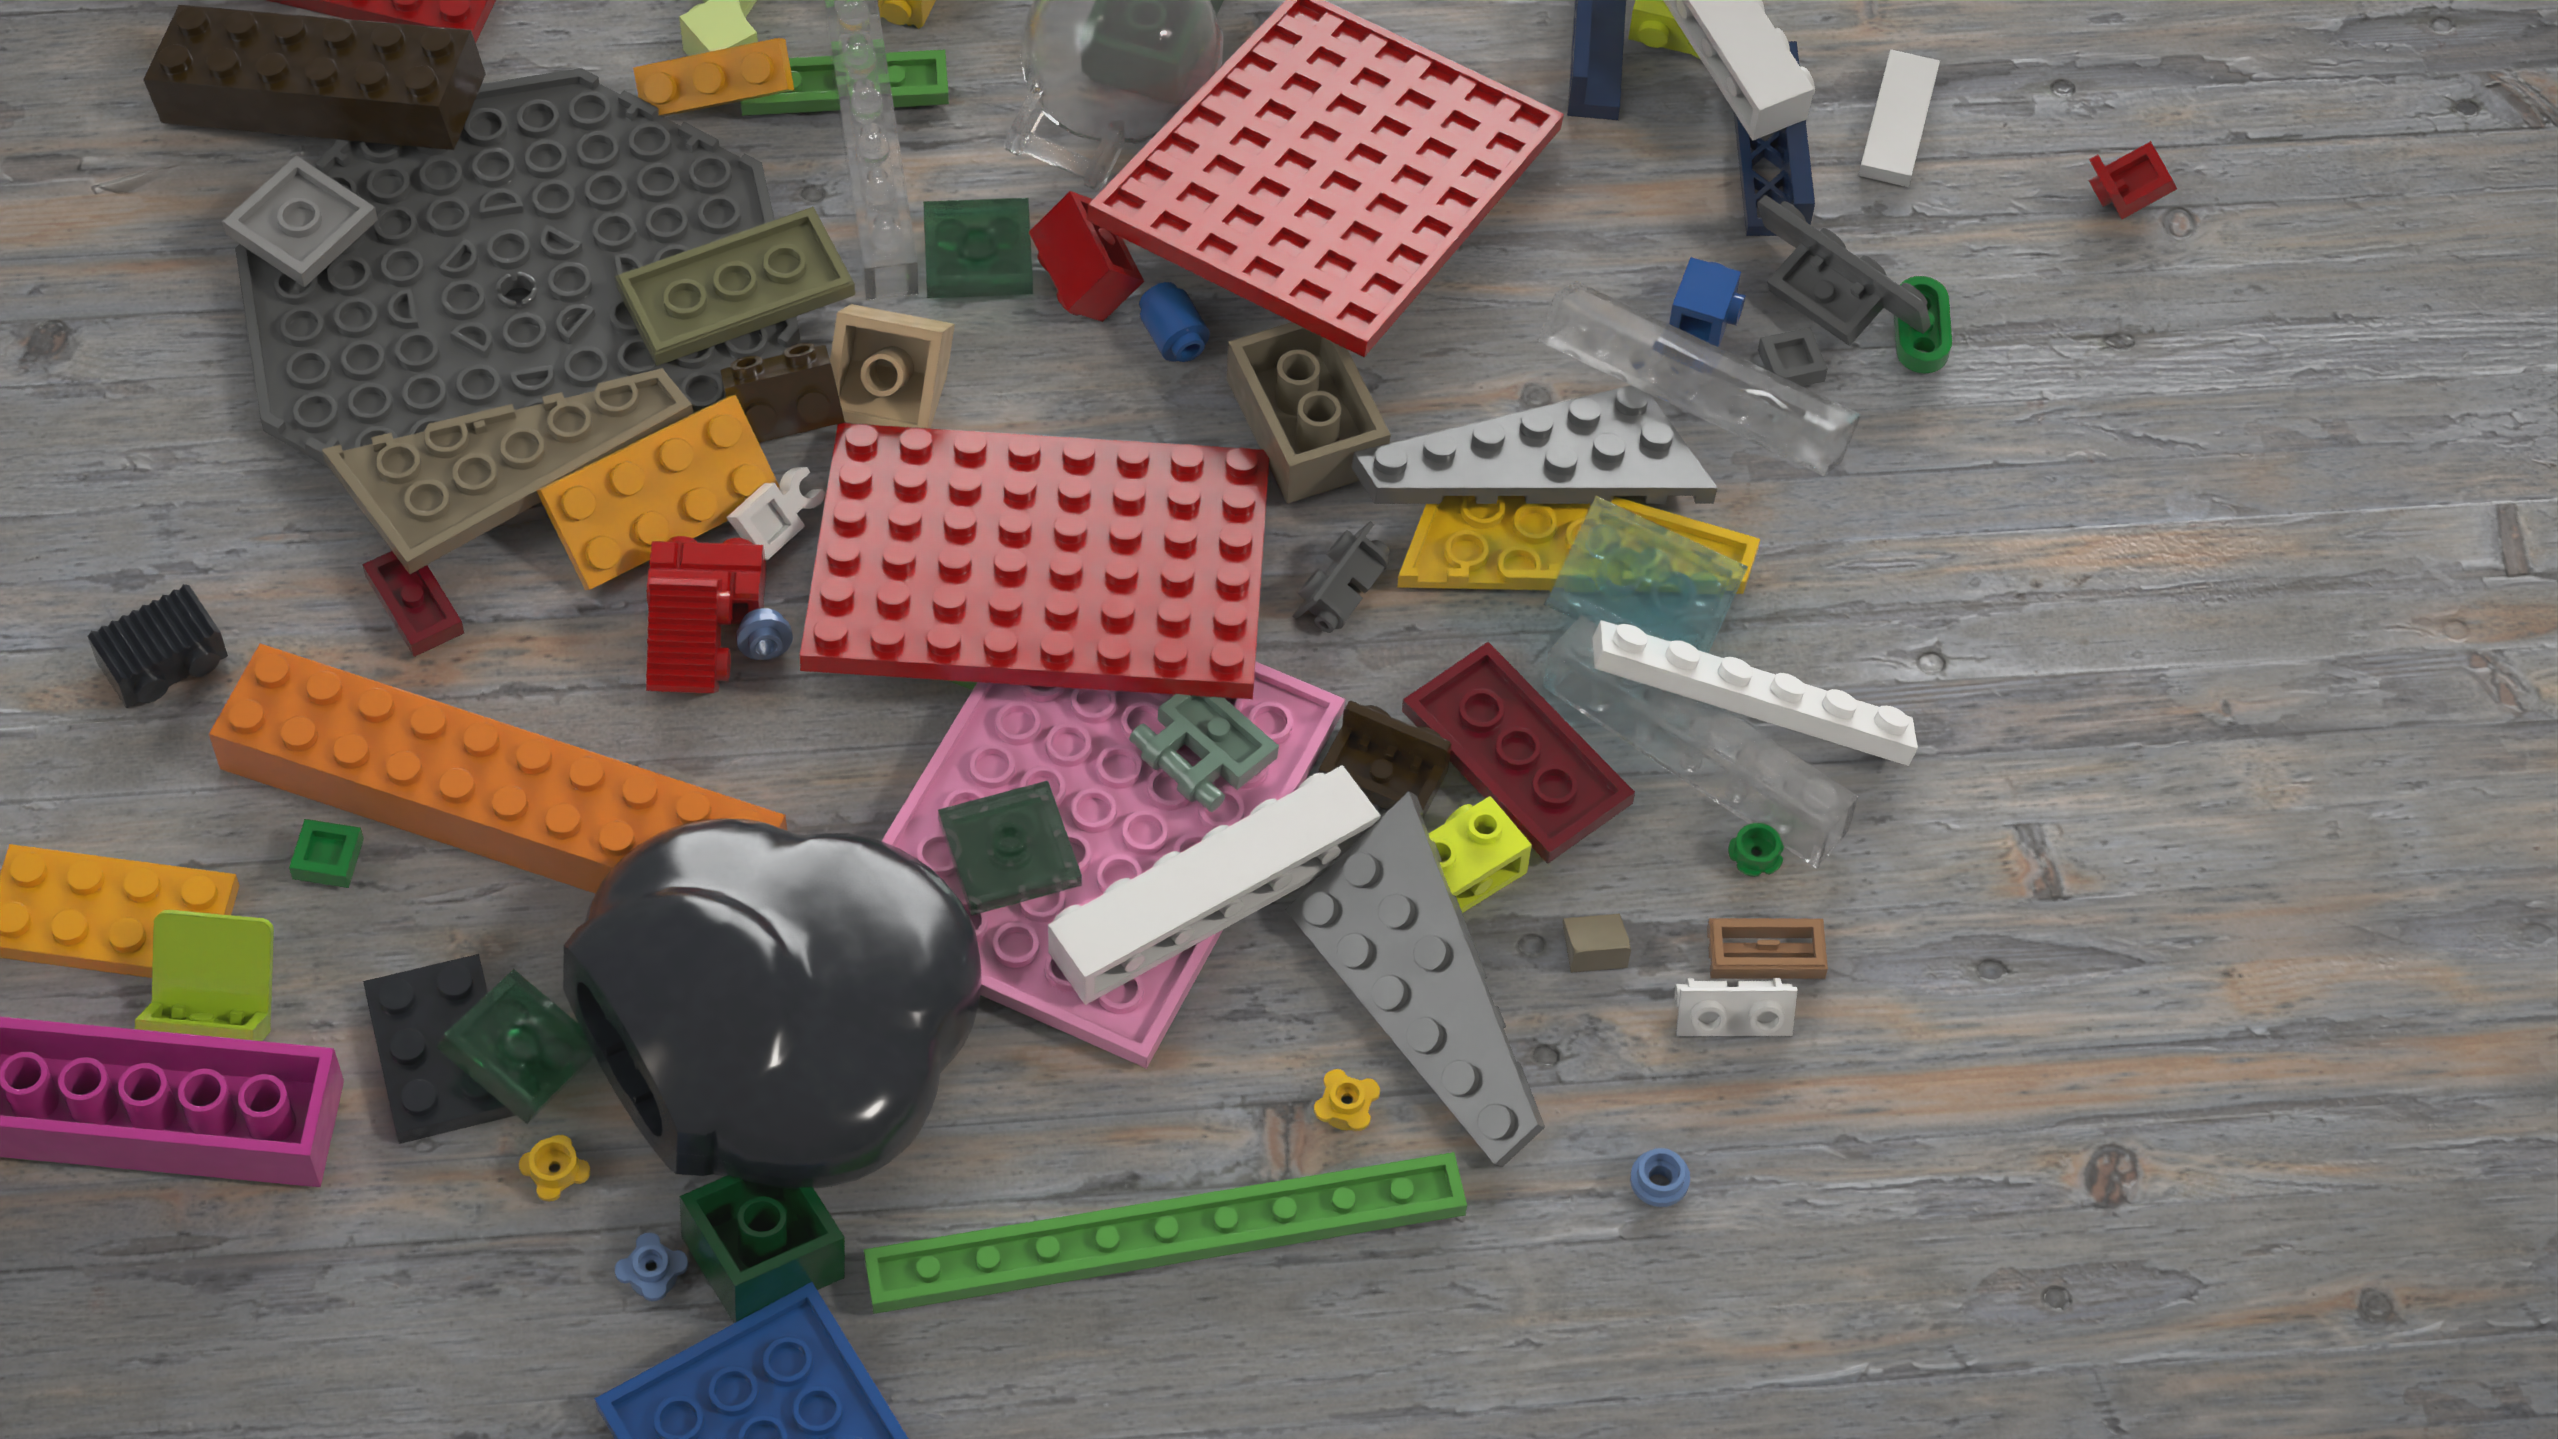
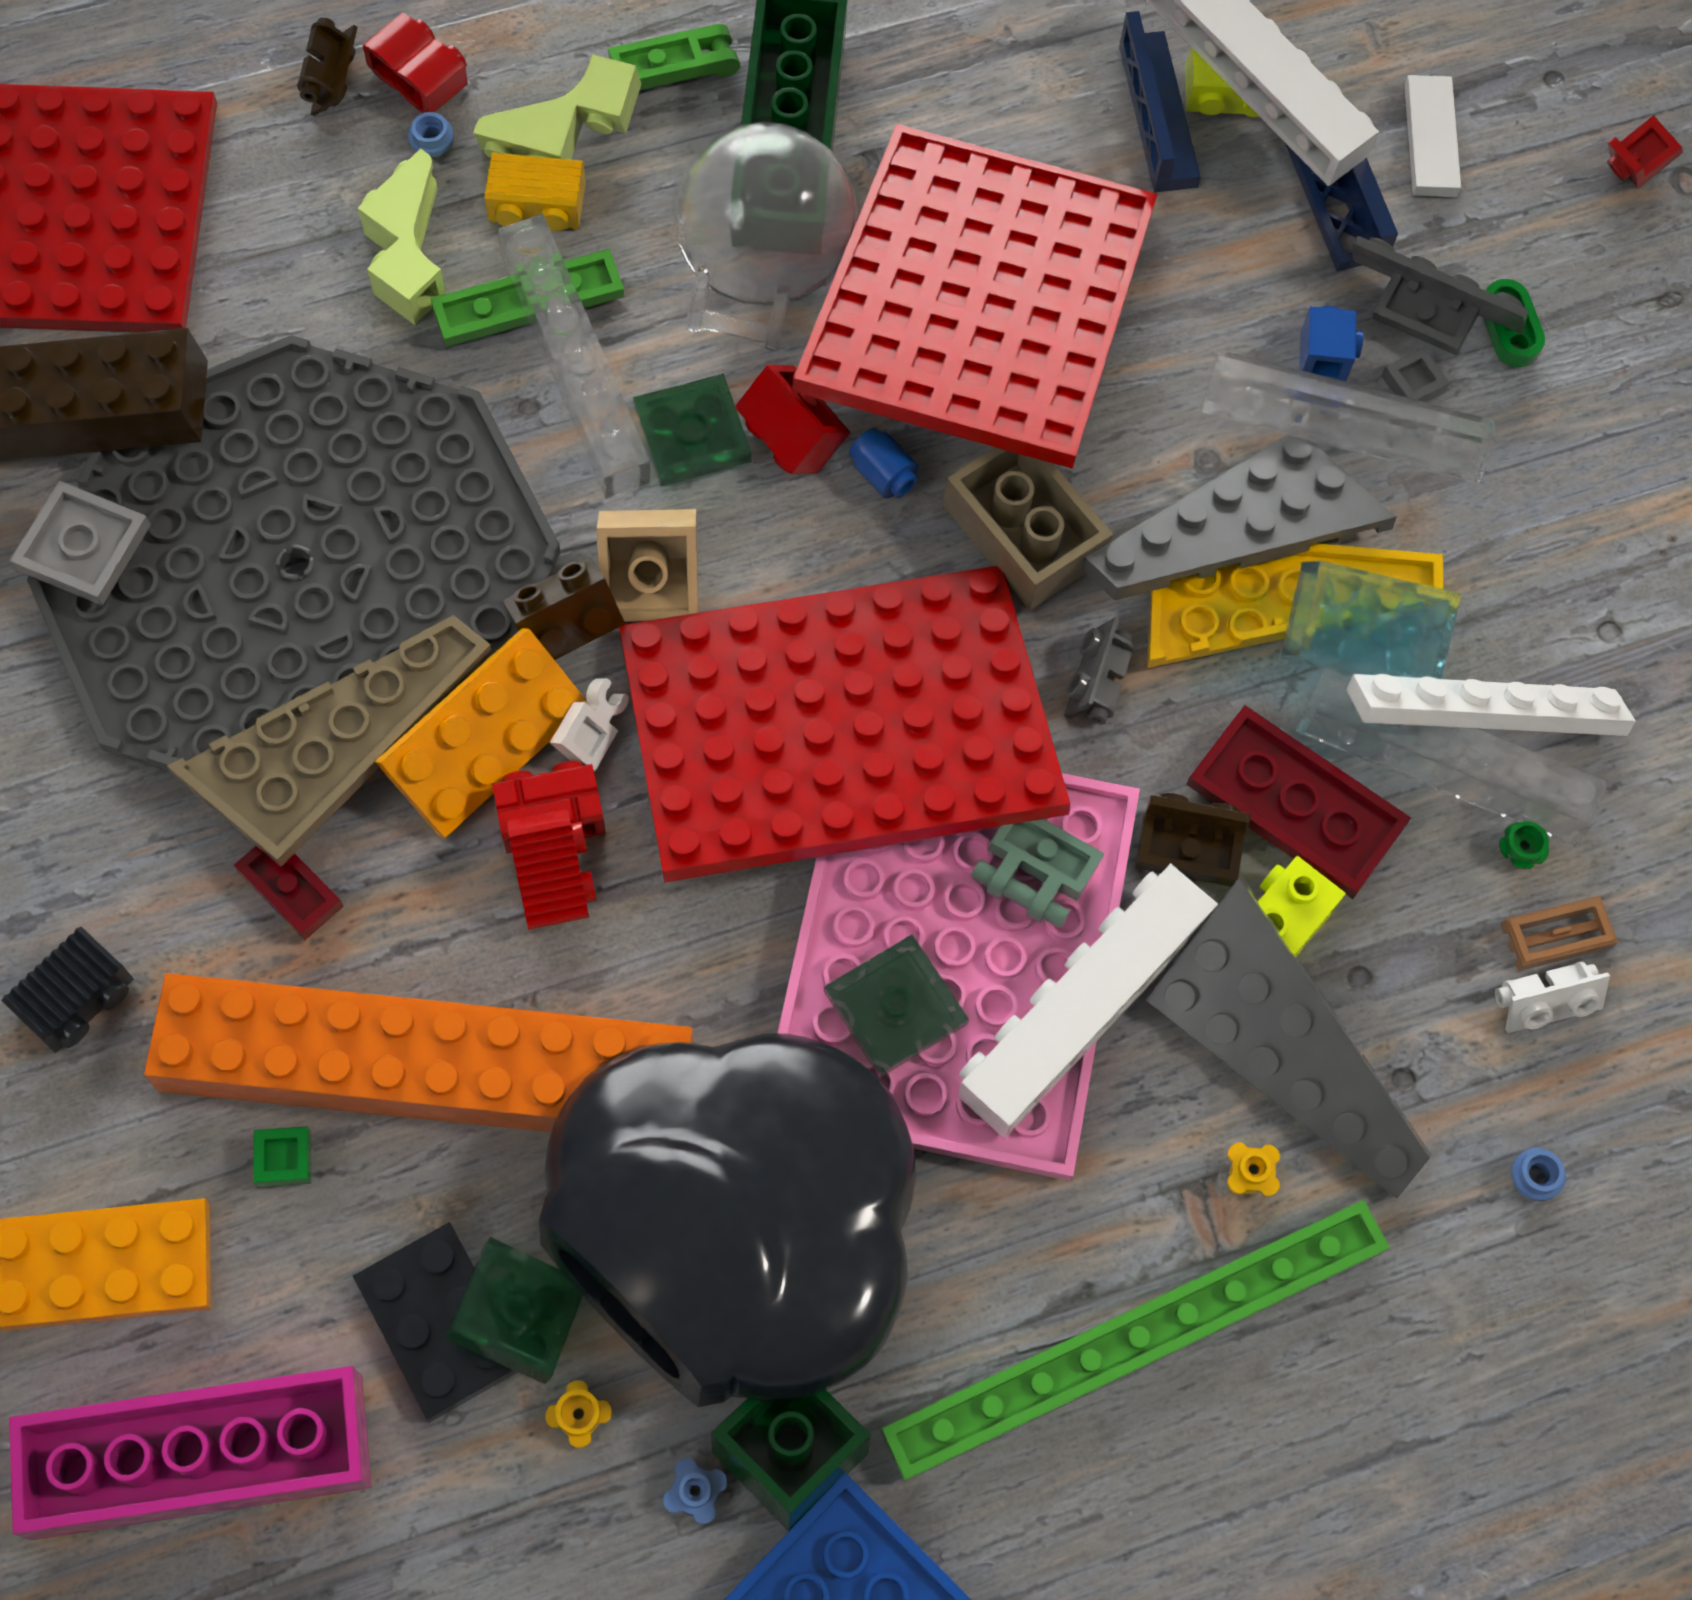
camera: 15 degrees left, 10 degrees up
lime bracket [135,910,274,1041] -> none
olive tile [615,207,855,366] -> none
light orange plate [633,38,794,118] -> none
medium blue plate [736,608,793,660] -> none
dark tan slope [1562,913,1631,973] -> none

